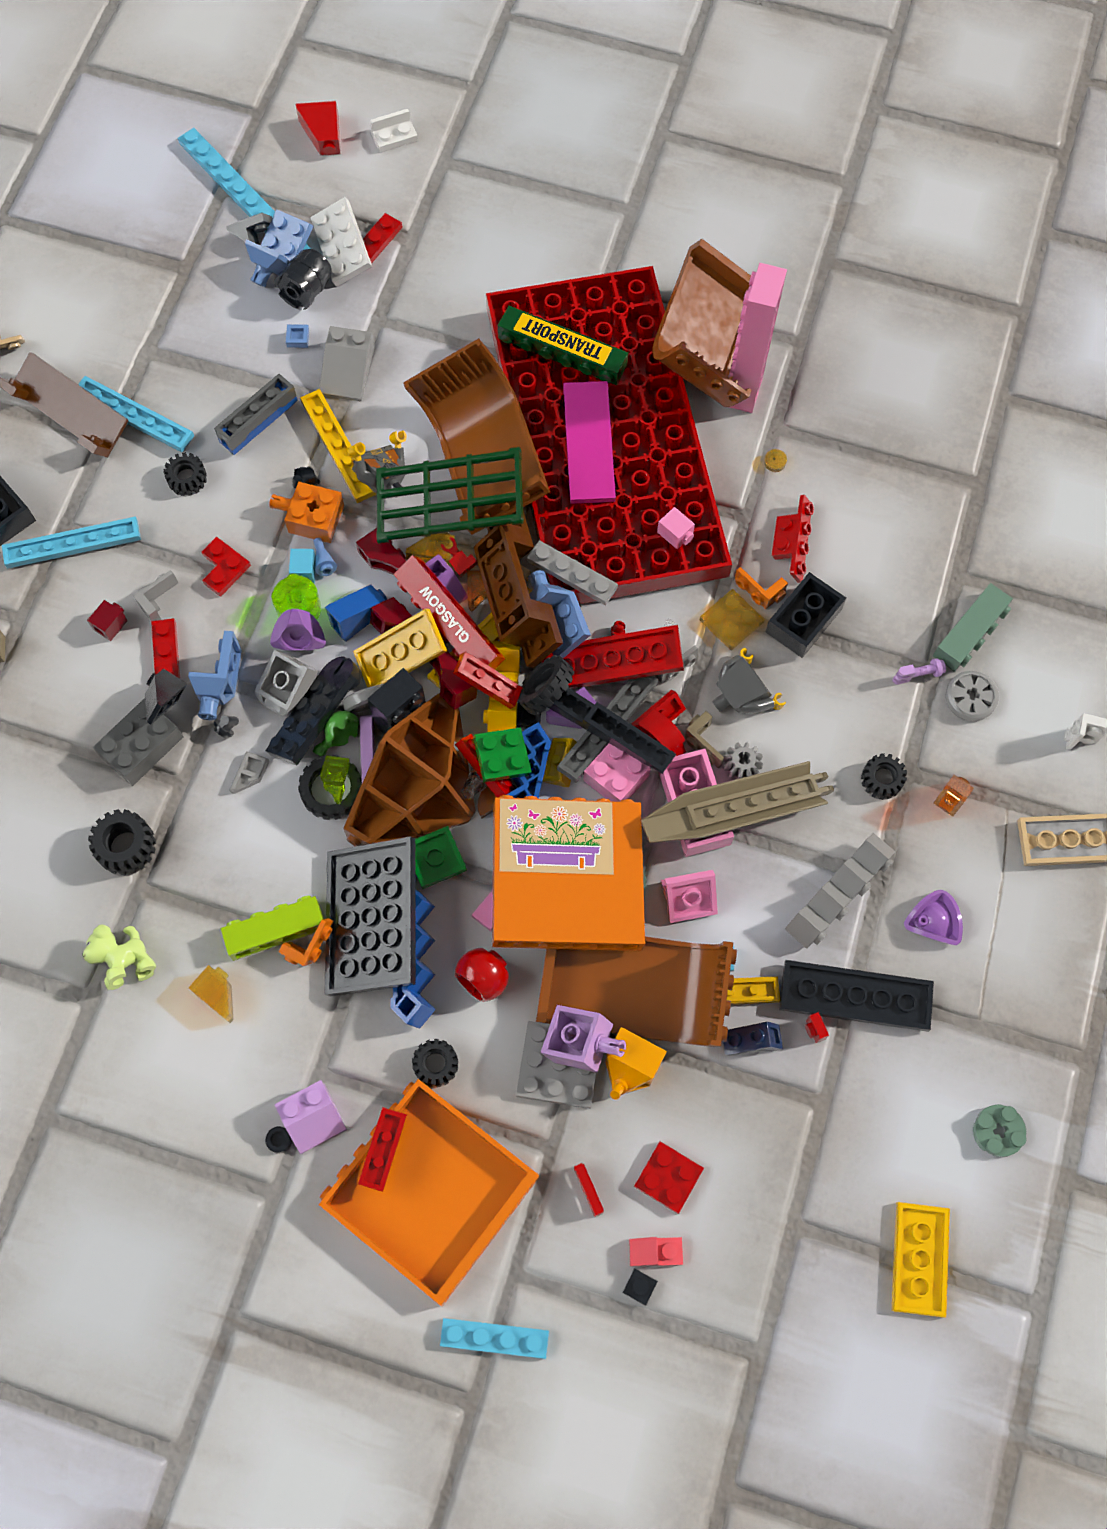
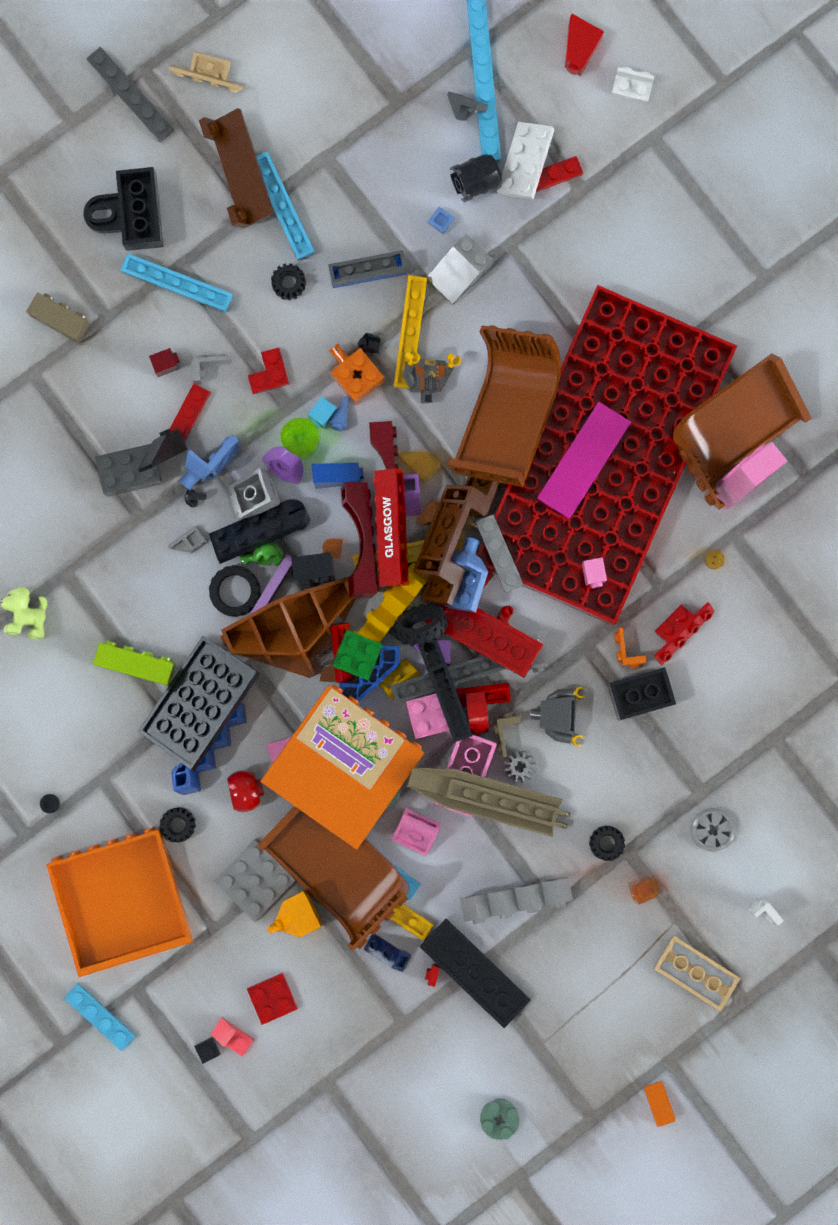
camera: 35 degrees right, 15 degrees up
black tyre [88,809,156,875] -> none
clear yellow slope [189,965,234,1023] -> none
medium blue plate [245,209,313,288] -> none
lavender slope [274,1080,347,1154] -> none
orange bracket [279,918,333,966] -> none
clear neon green slope [320,755,350,804] -> none
light grey wheel [342,684,383,713] -> none
yellow tile [353,609,447,688] -> none
red plate [358,1107,407,1192] -> none
dark green door [376,447,524,544] -> none
green plate [415,826,467,890] -> none
red piece [441,537,478,578] -> none
plate [453,651,522,709] -> none
dark green brick [497,306,628,386] -> none
lavender brick [541,1005,626,1072] -> none
red tile [574,1163,604,1217] -> none
clear yellow plate [699,589,764,651] -> none
yellow tile [891,1202,950,1318] -> none
lavender hinge [892,658,946,684] -> none
medium lavender hat [904,890,963,945] -> none
sand green brick [933,583,1013,672] -> none

